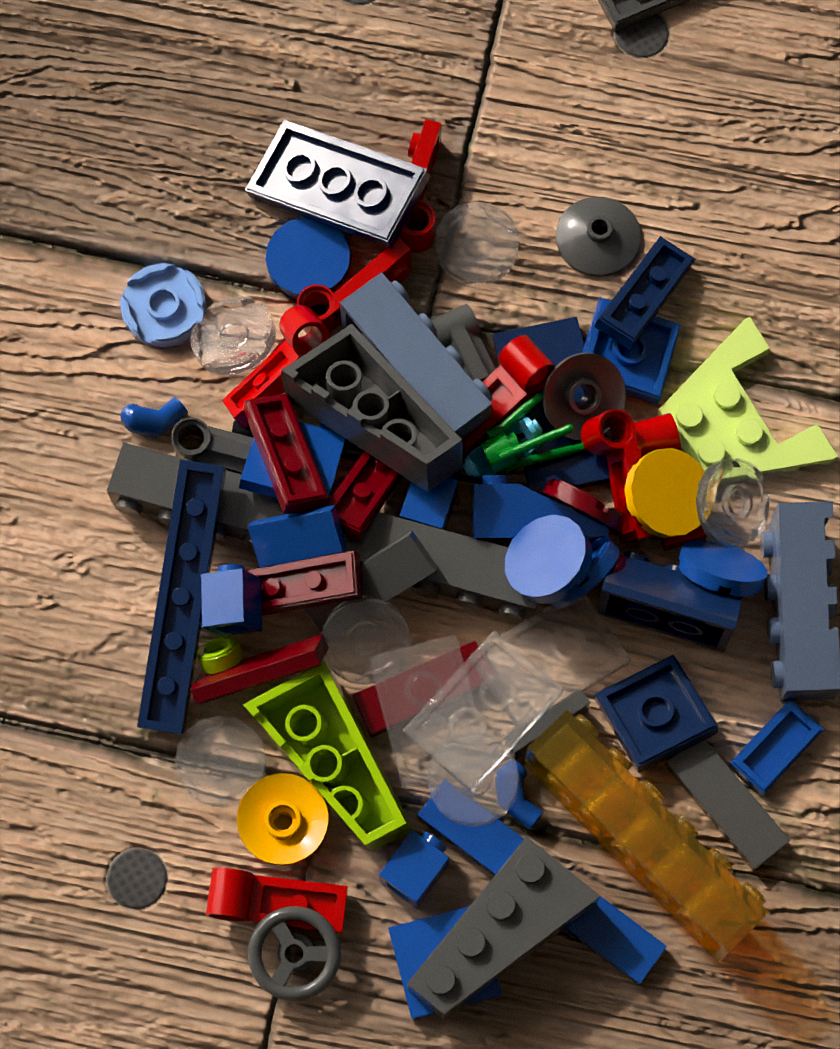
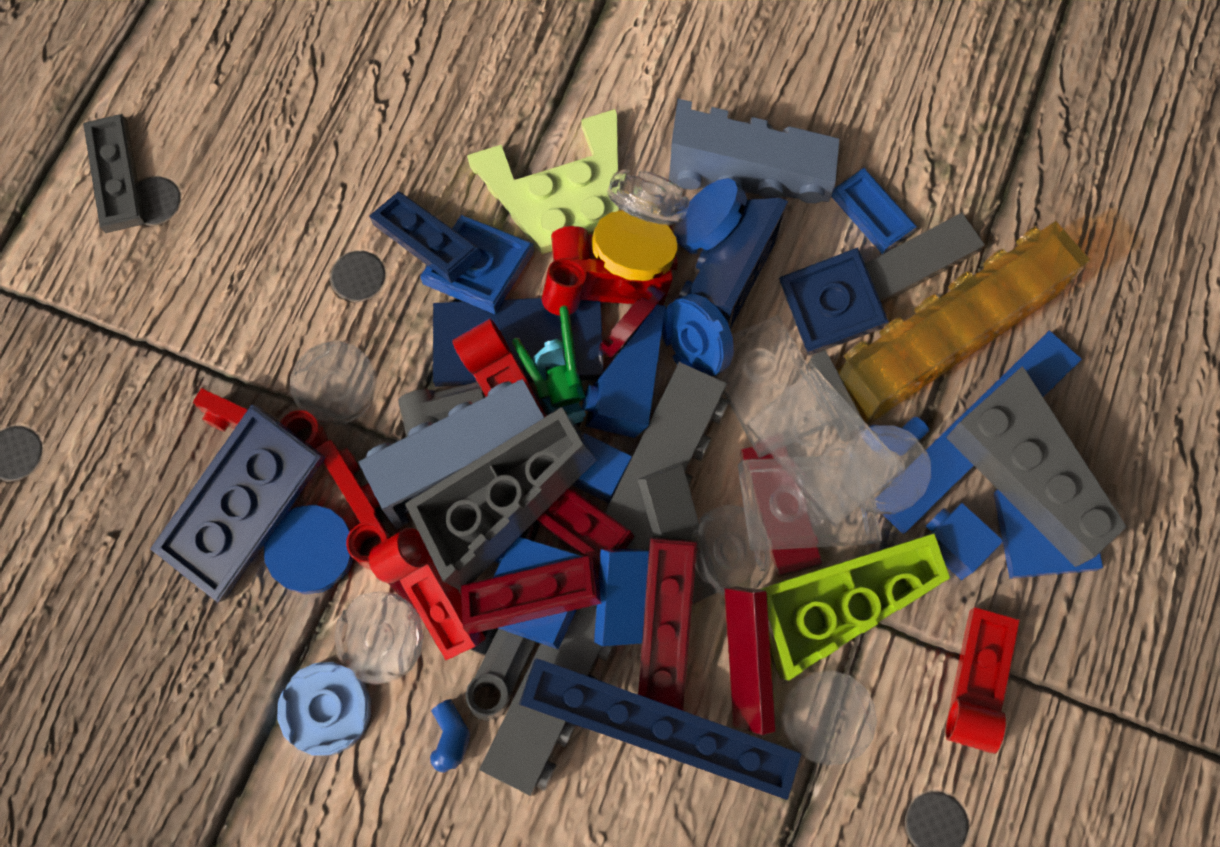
camera: 80 degrees left, 0 degrees up
lime tile [196,636,244,674] -> none
brick [201,564,262,637] -> none
yellow dish [237,773,329,865] -> none
dark grey piece [248,906,341,1001] -> none
tile [505,515,592,604] -> none
dark grey dish [543,353,626,441] -> none
dark grey dish [556,197,641,277] -> none

